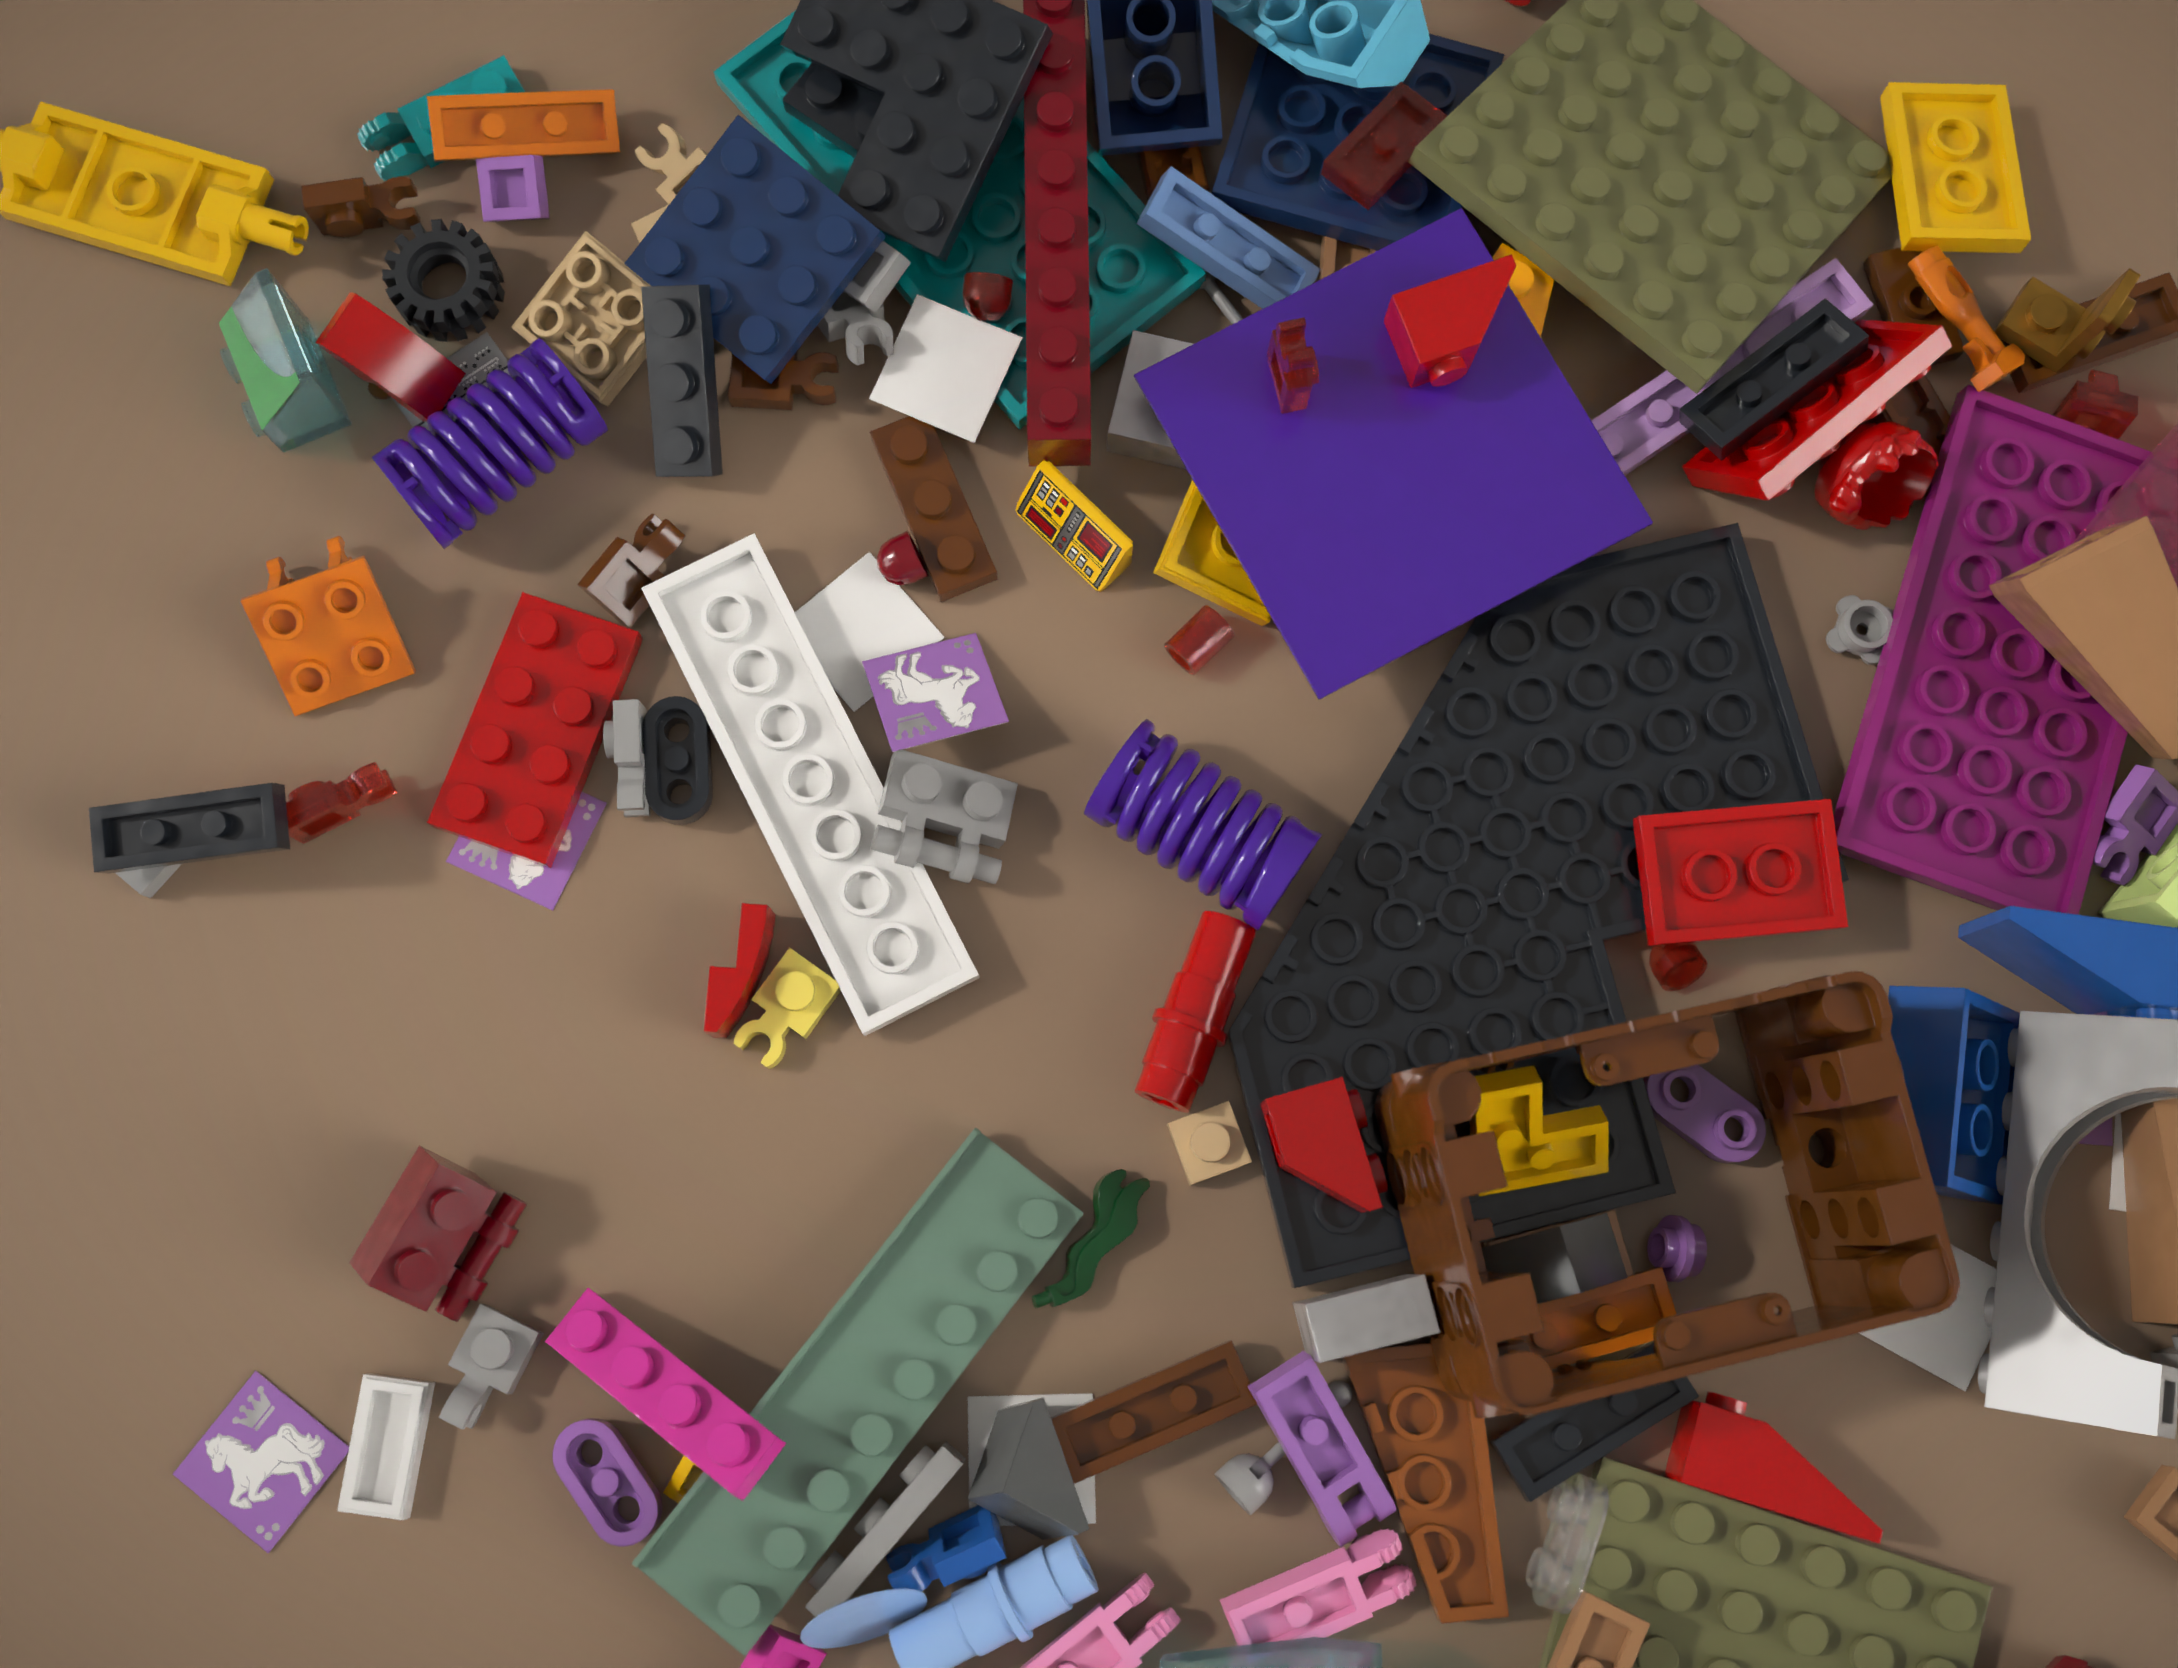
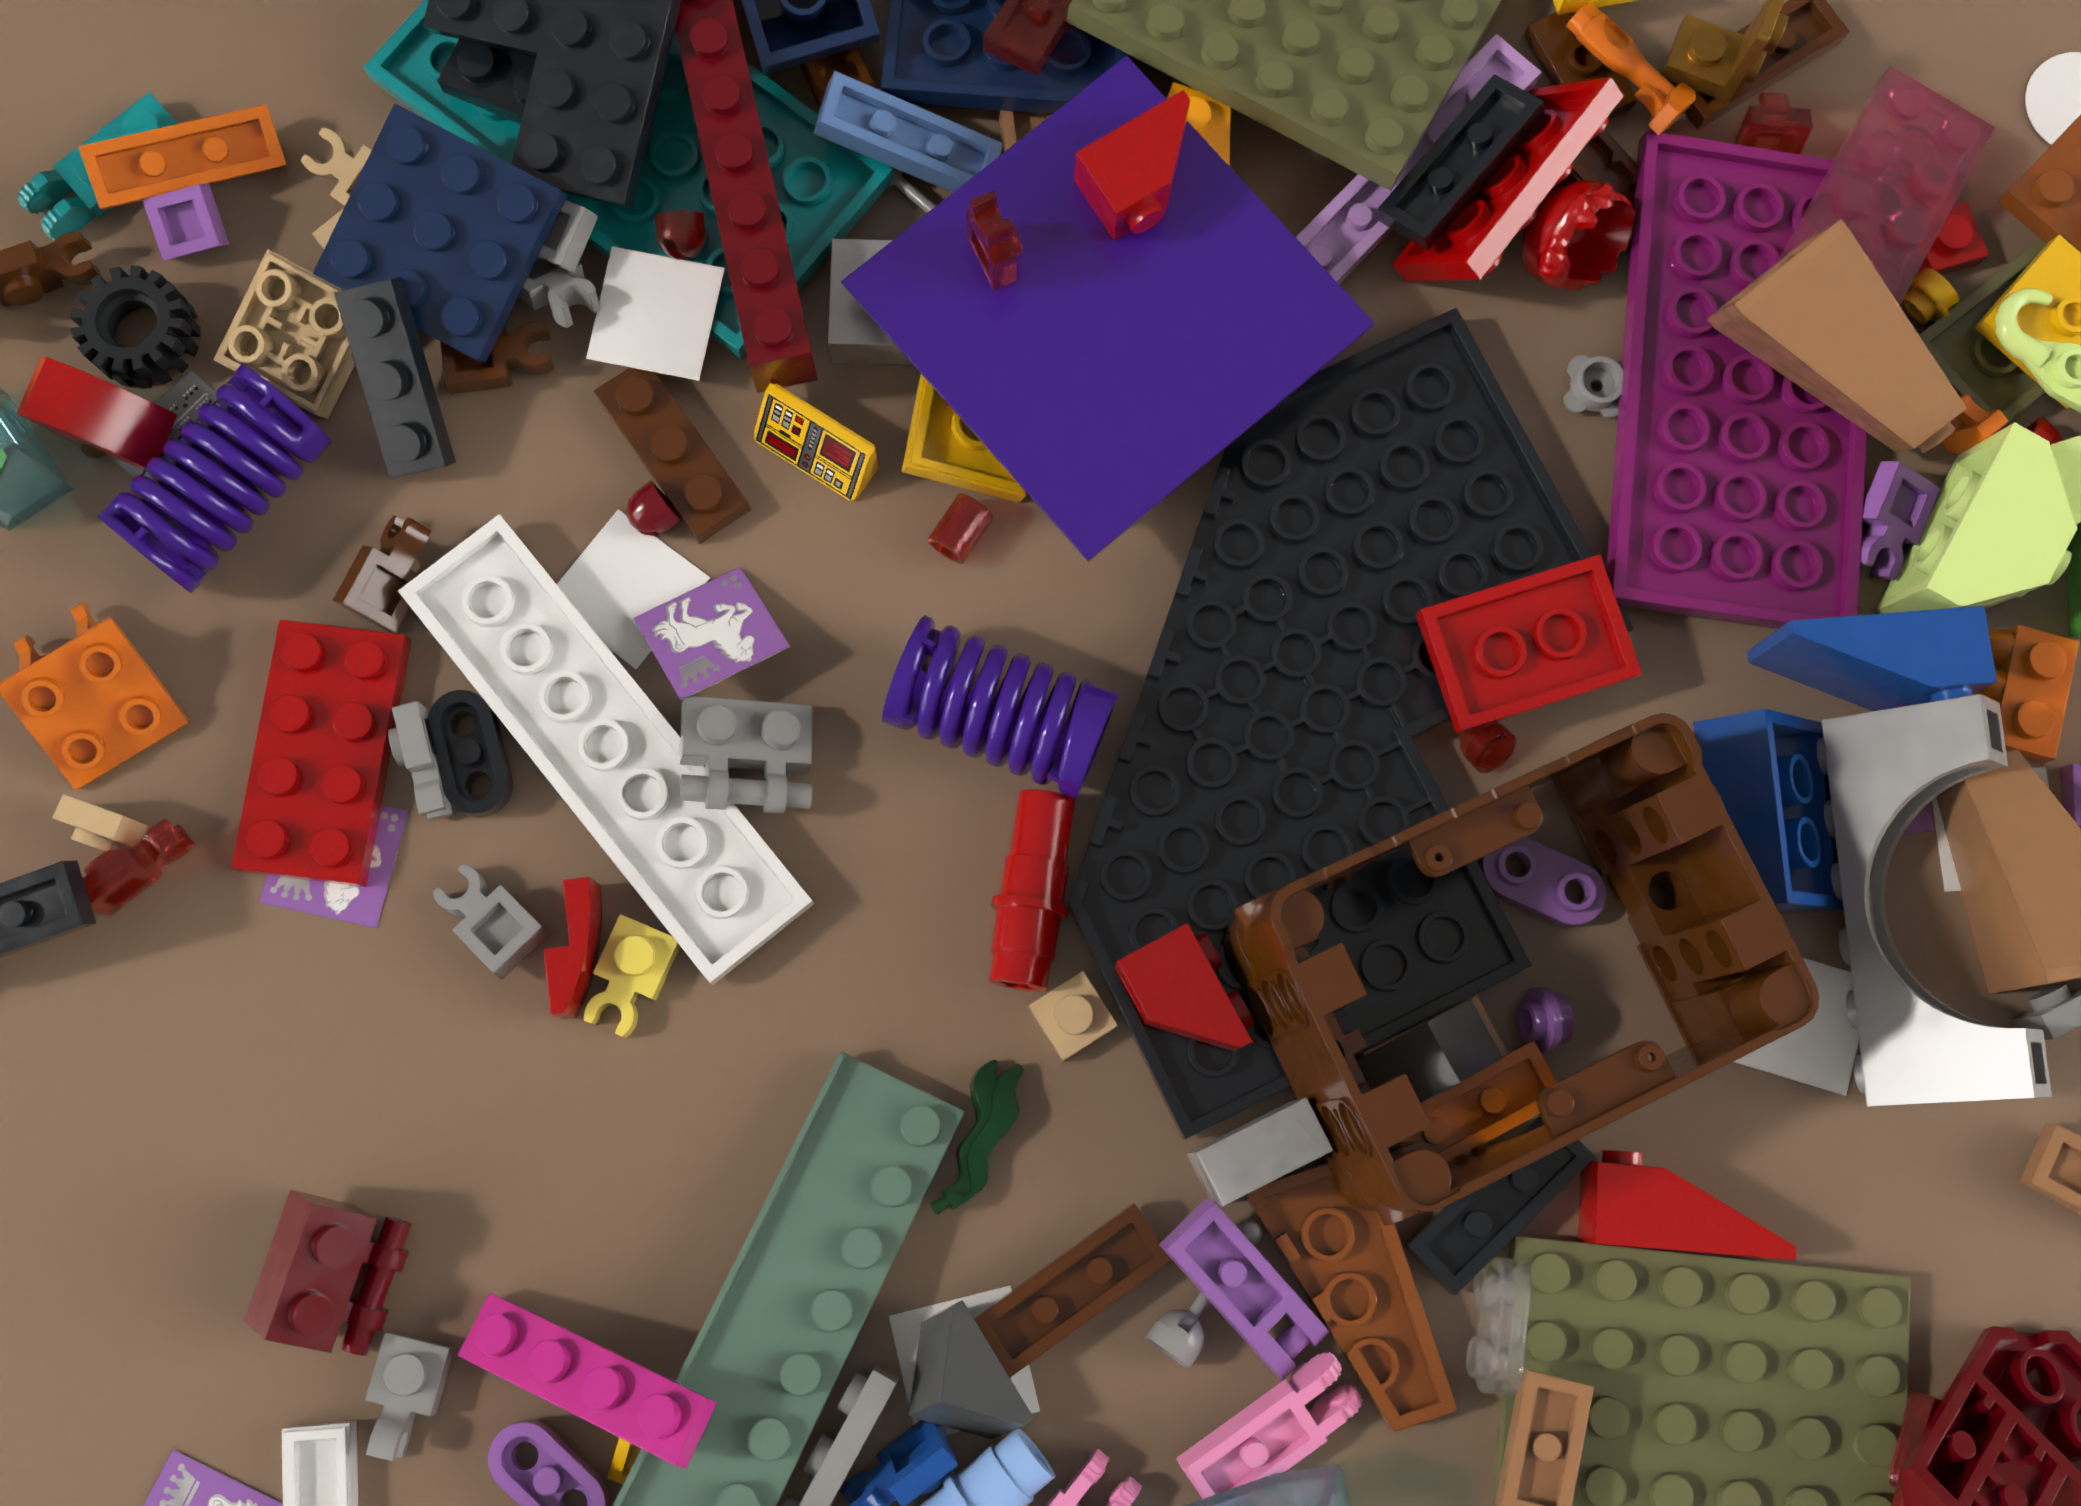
camera: 15 degrees left, 0 degrees up
yellow plate [1470,1065,1609,1197] -> none
none -> tan plate [52,794,148,853]
none -> light grey plate [432,864,549,980]

